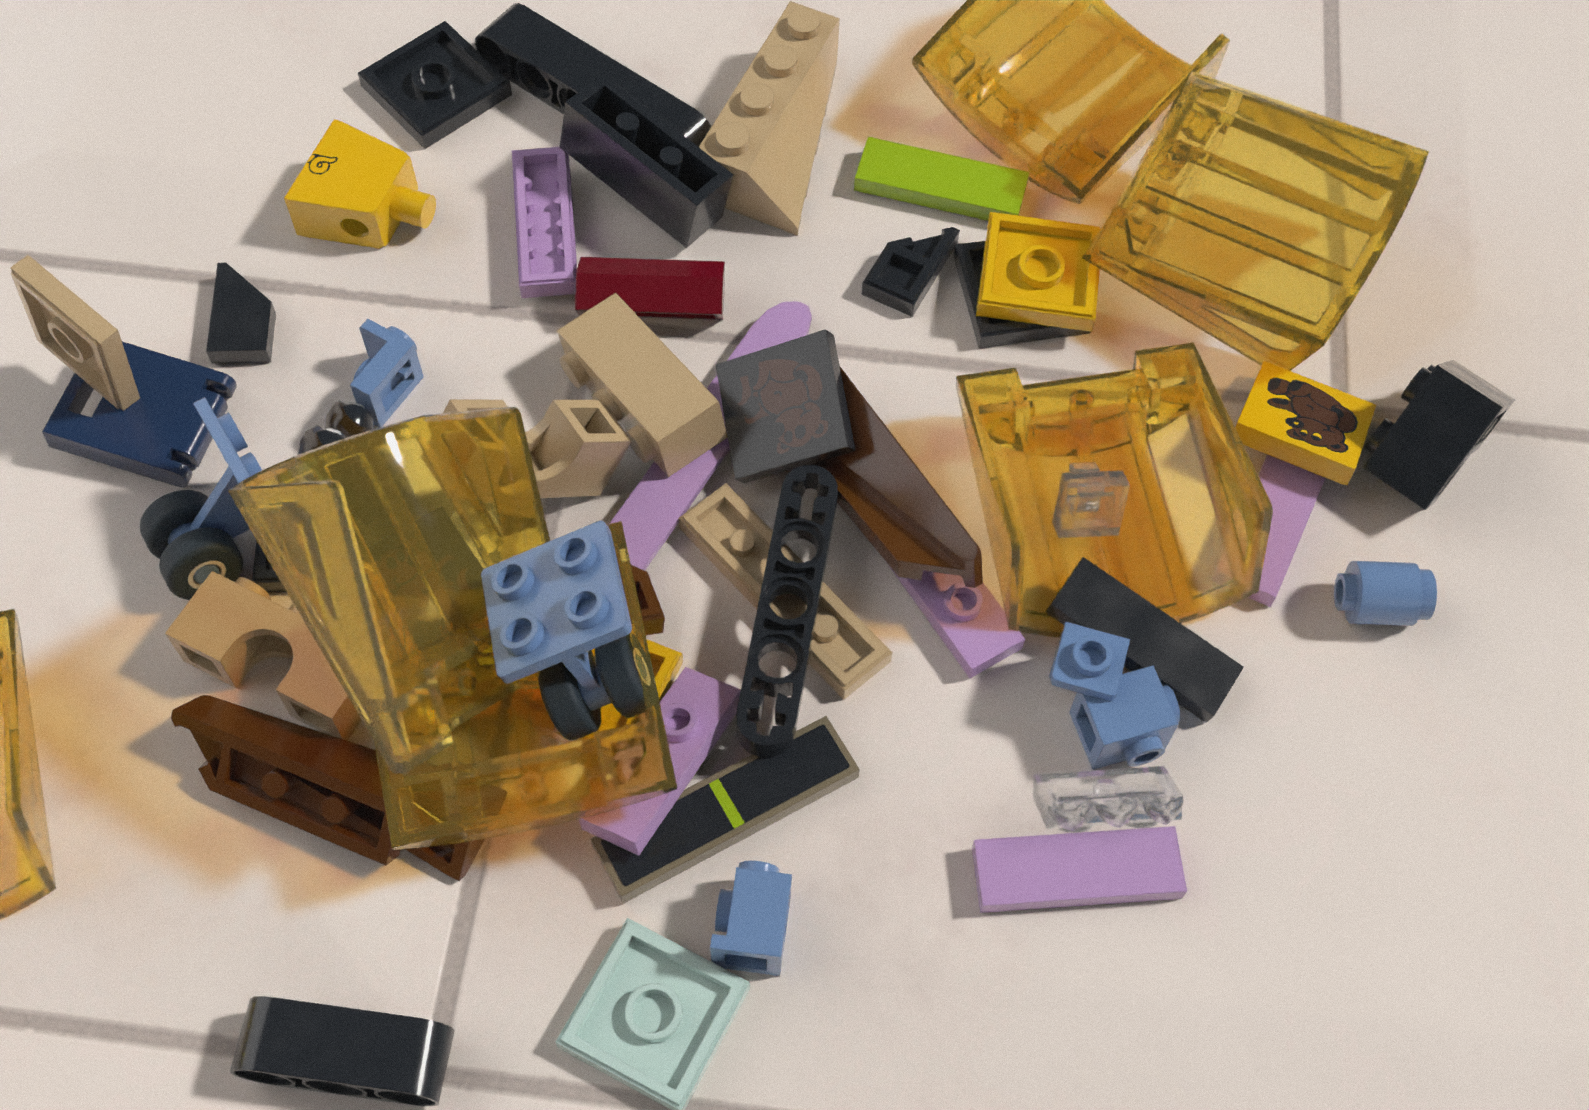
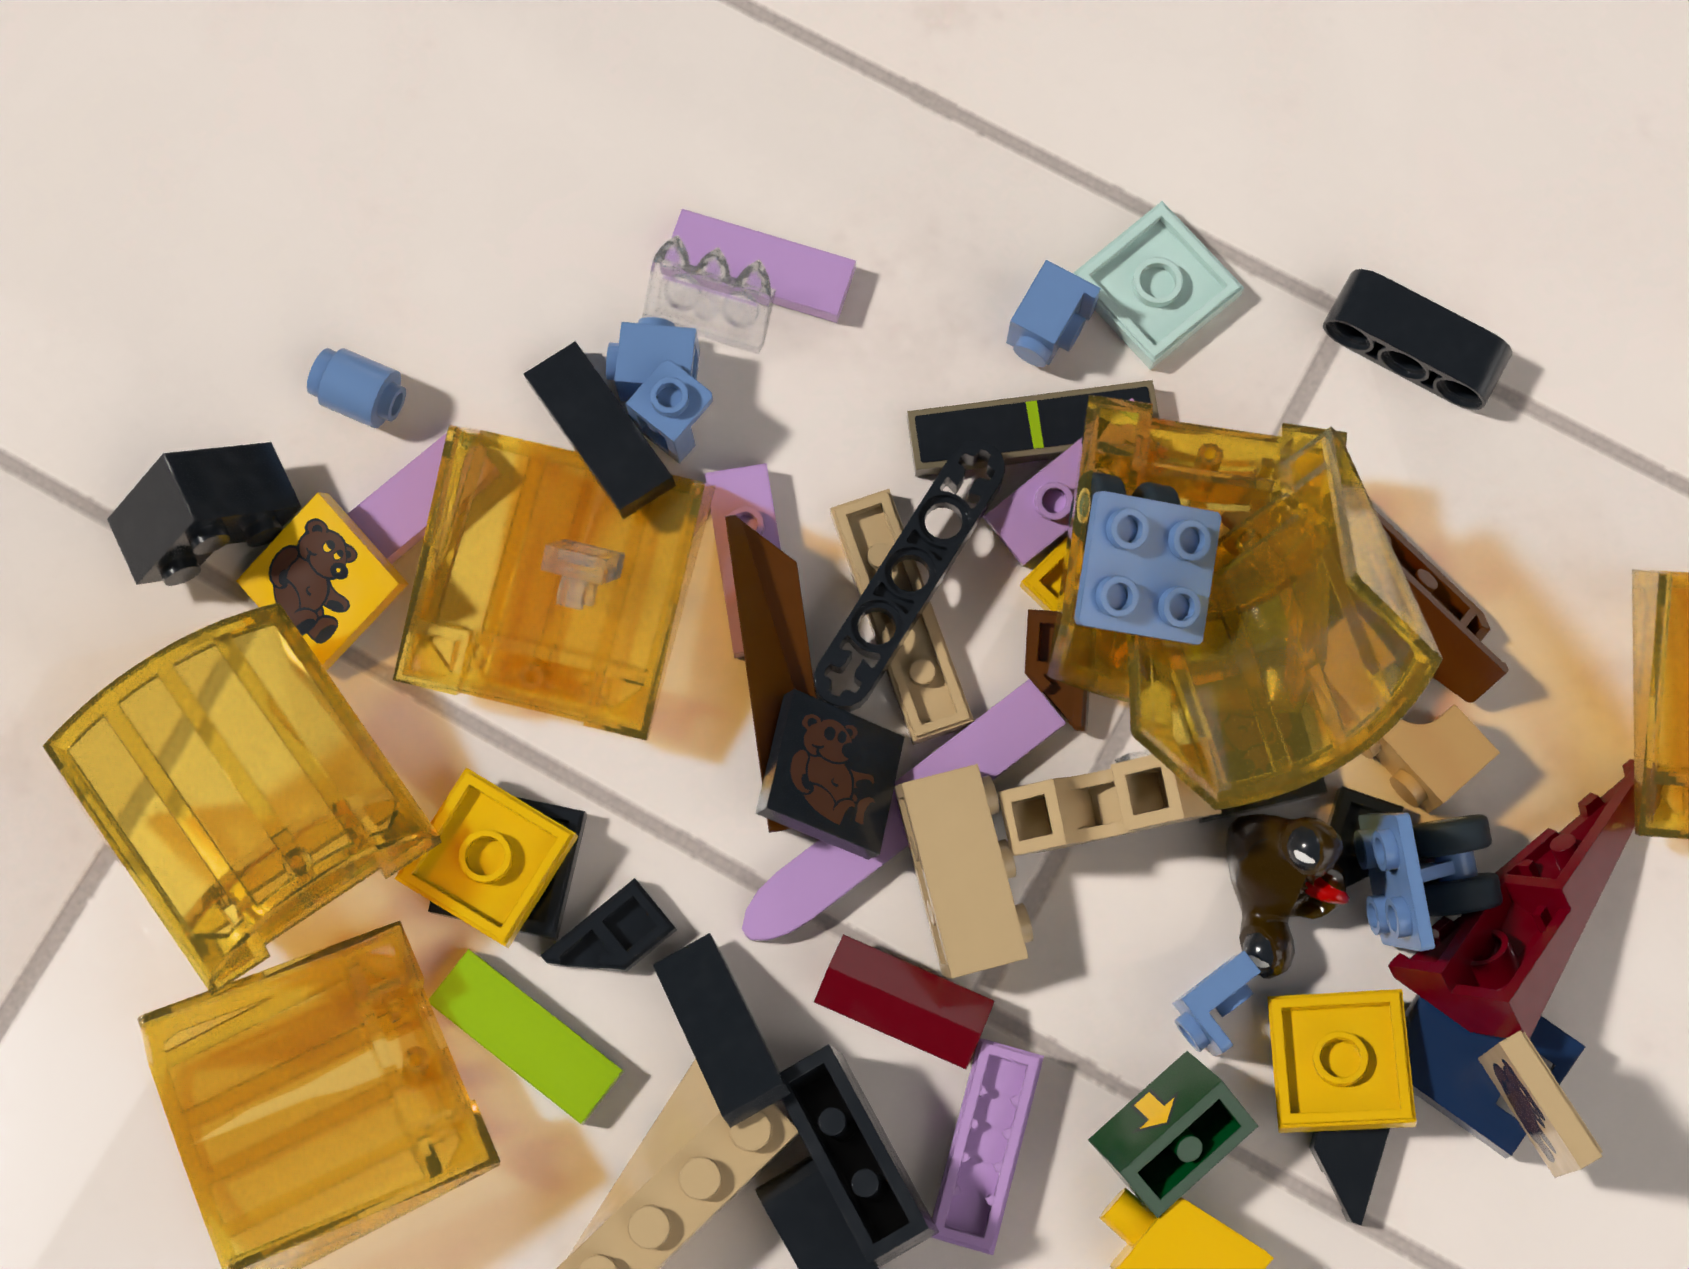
camera: 155 degrees left, 15 degrees up
none -> black tile [653,933,791,1128]
none -> dark green brick [1088,1051,1259,1218]
none -> yellow tile [1267,989,1417,1133]
none -> dark red wedge [1388,759,1658,1039]

